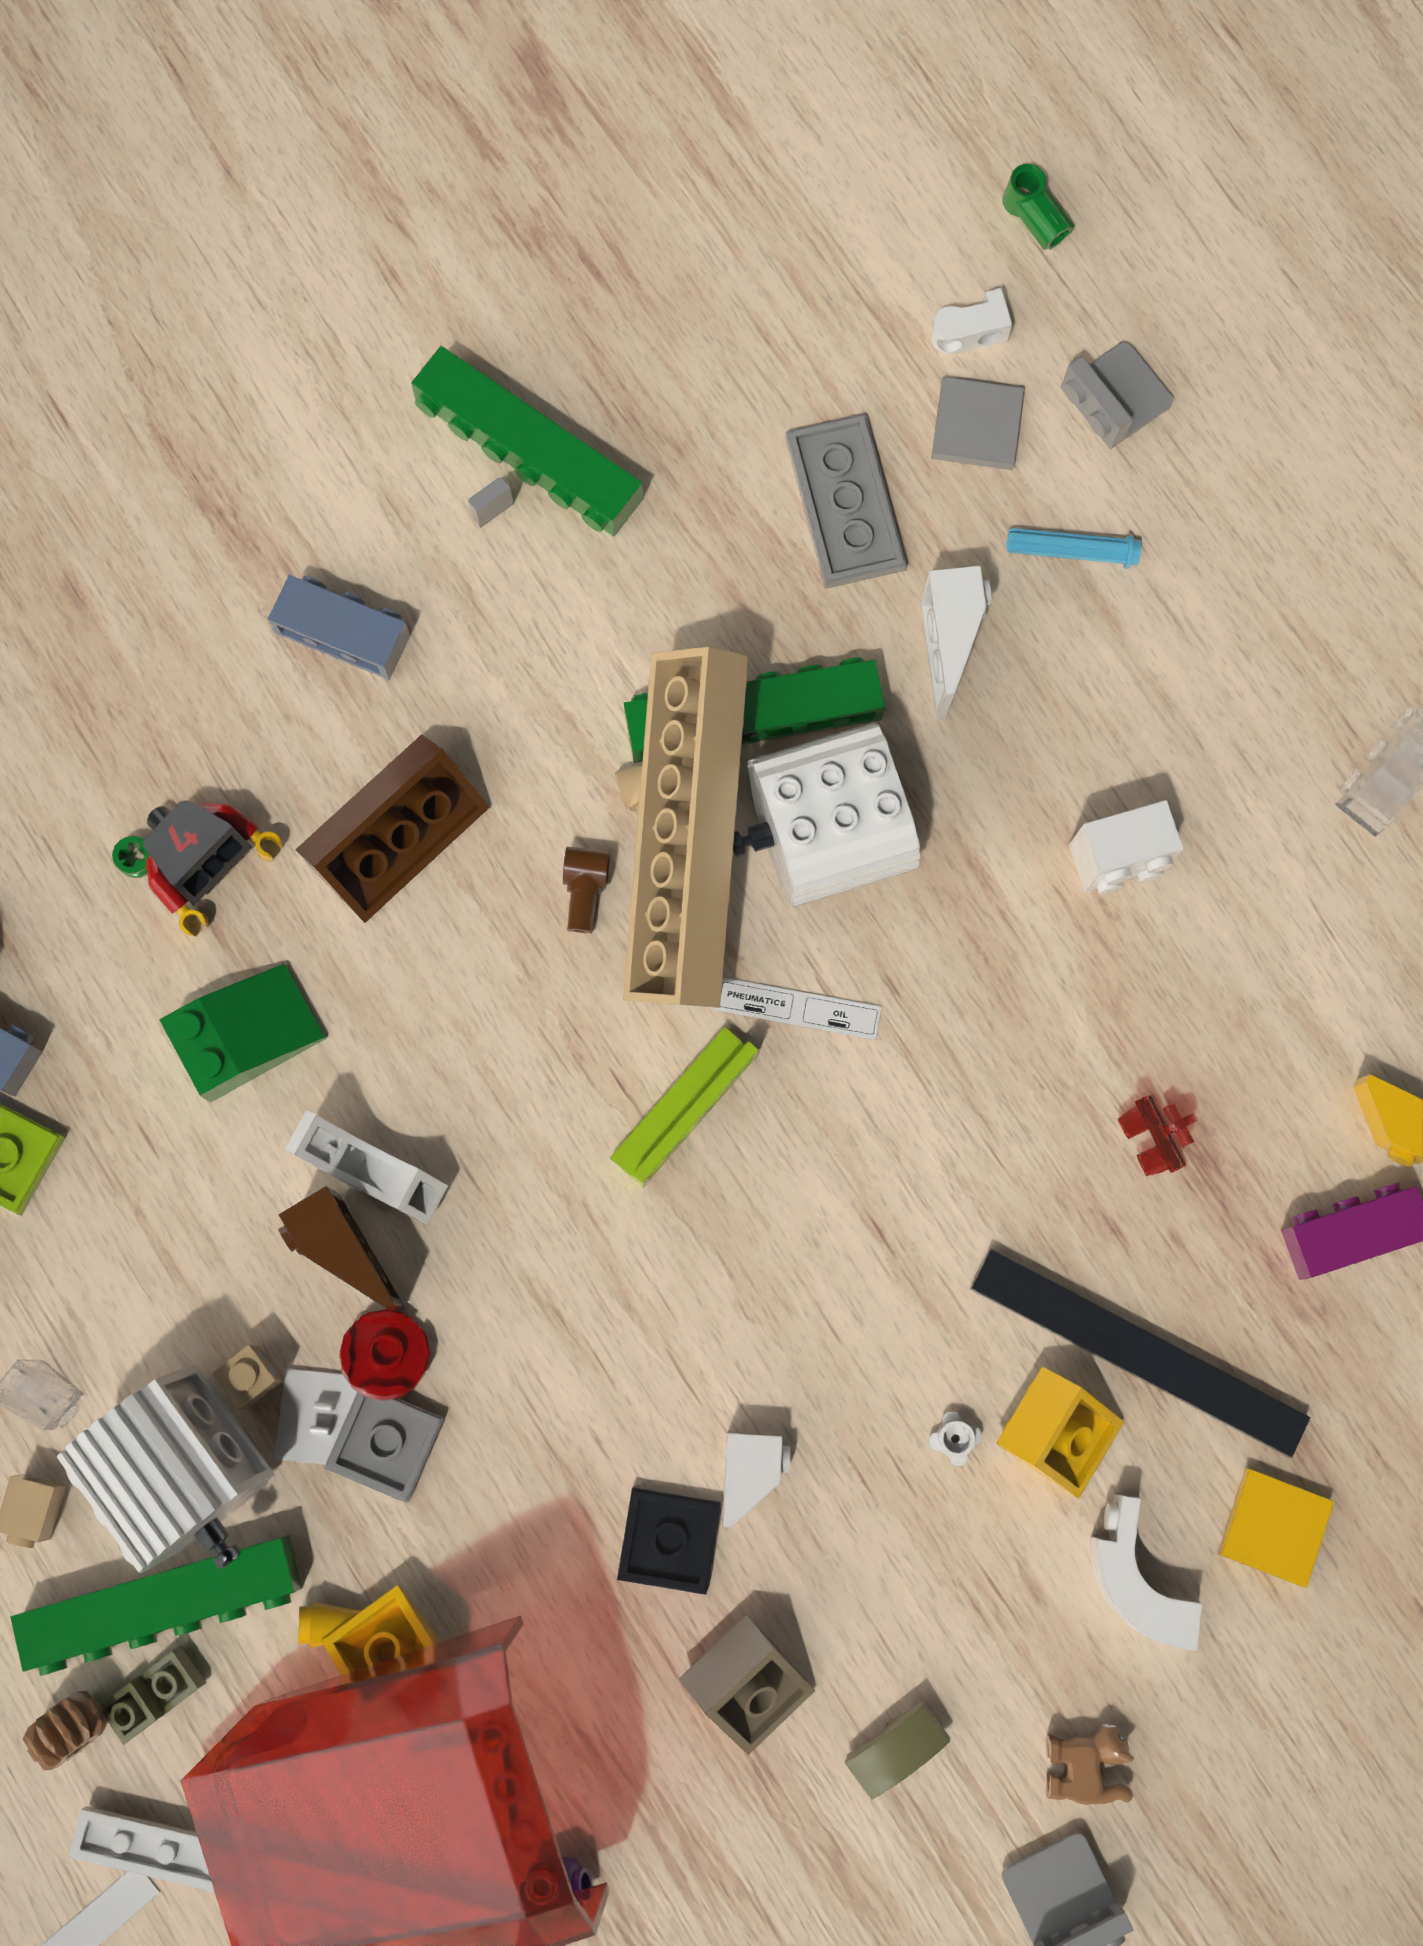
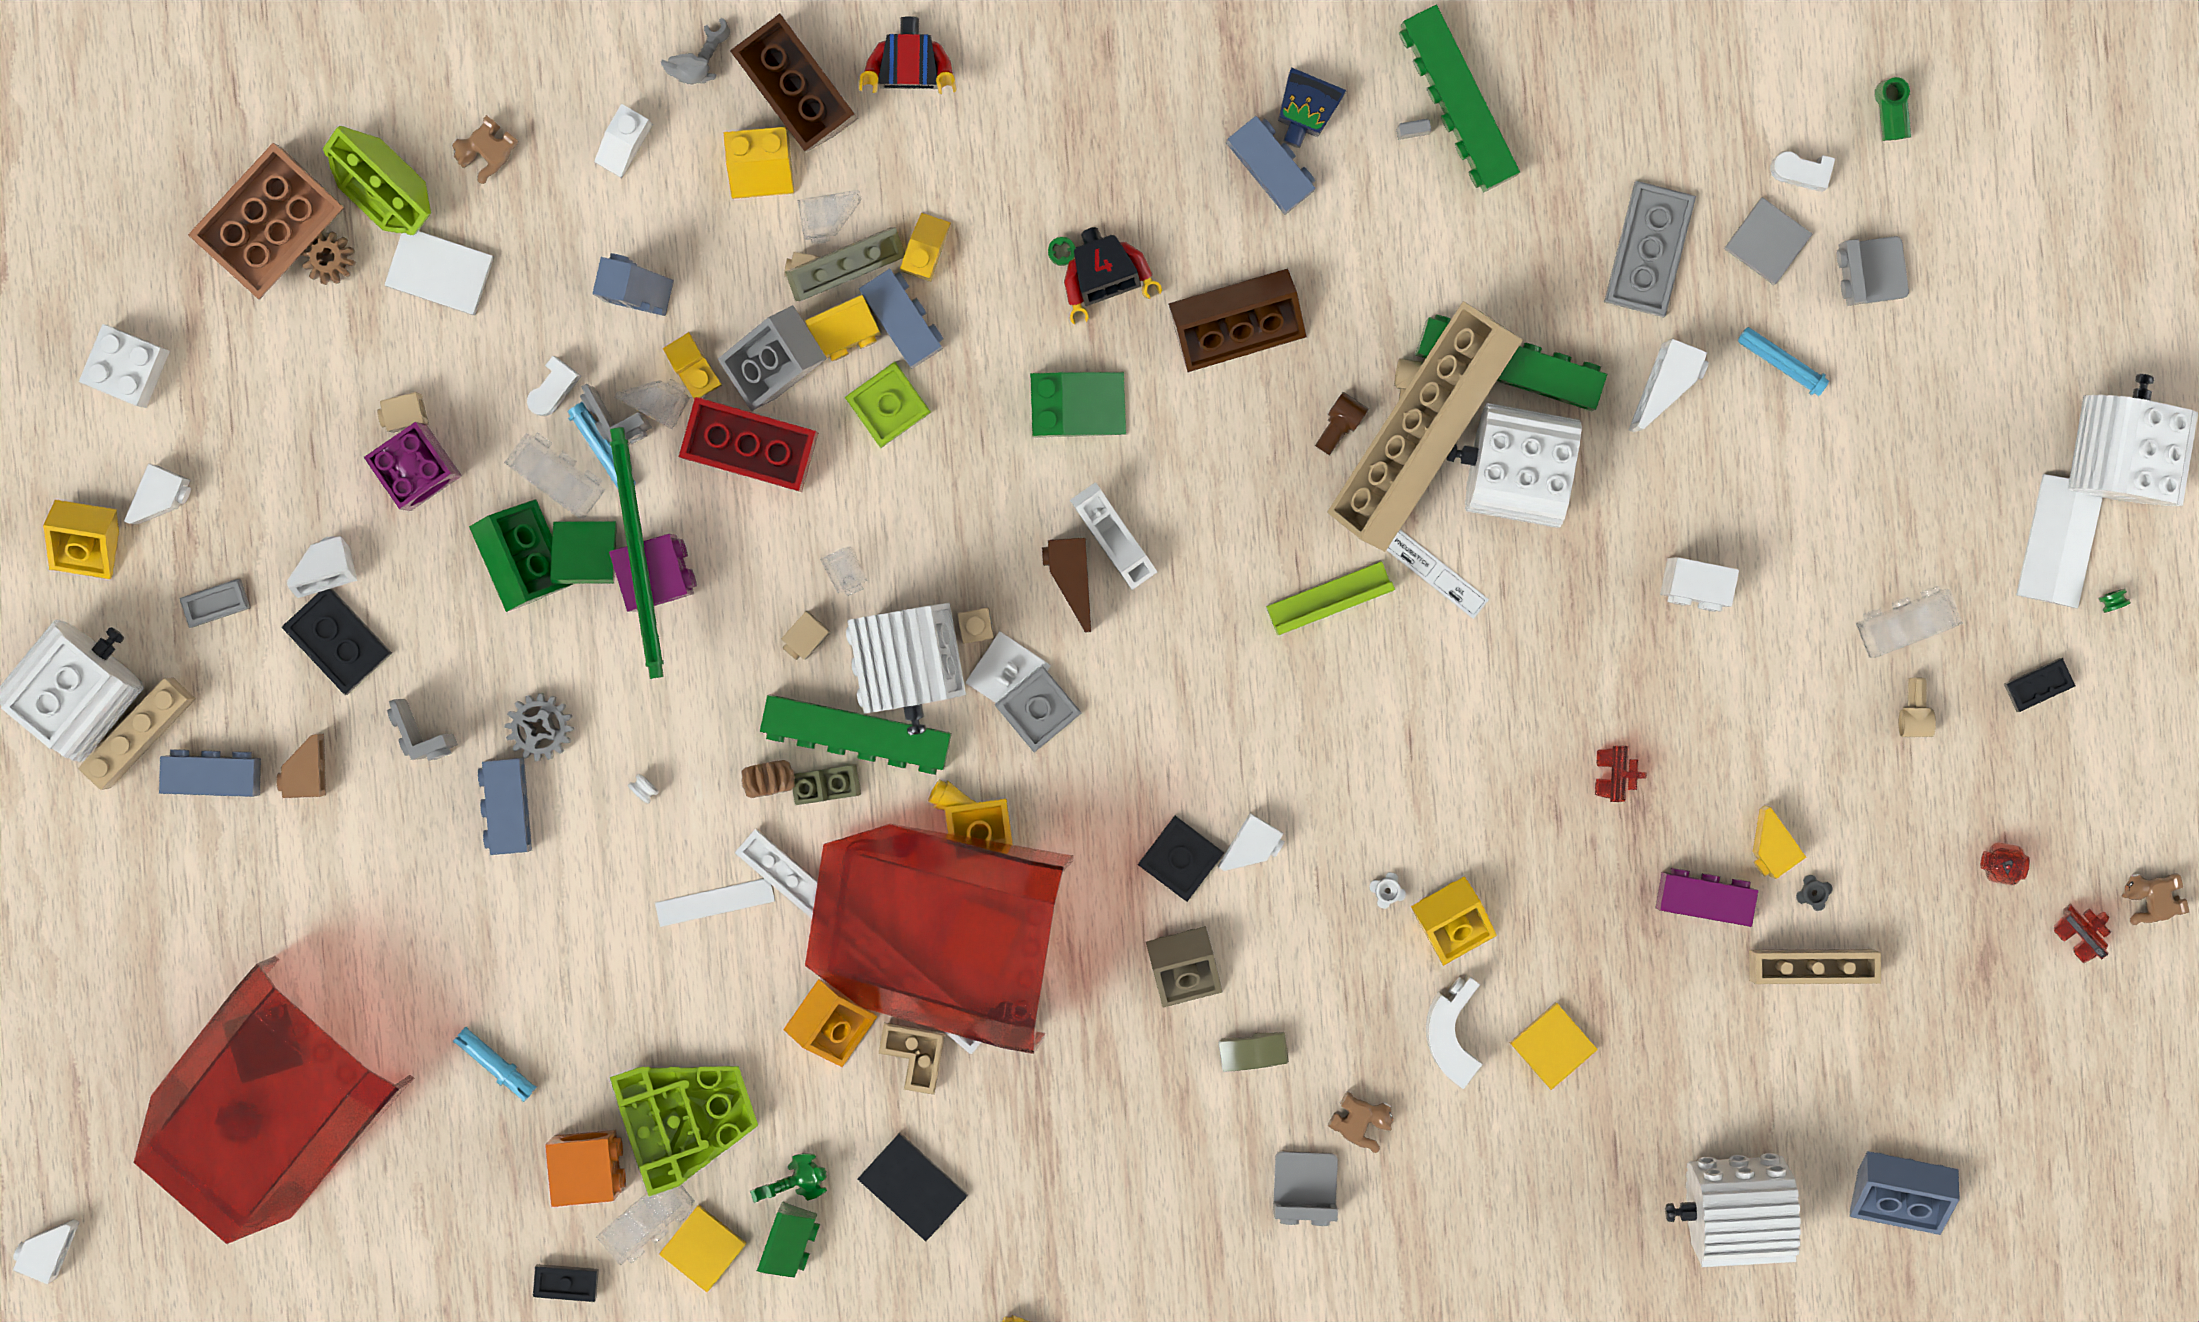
camera: 30 degrees right, 10 degrees up
red tile [339,1309,430,1401] -> none
black tile [970,1249,1311,1458] -> none
none -> dark blue torso [1278,67,1346,148]

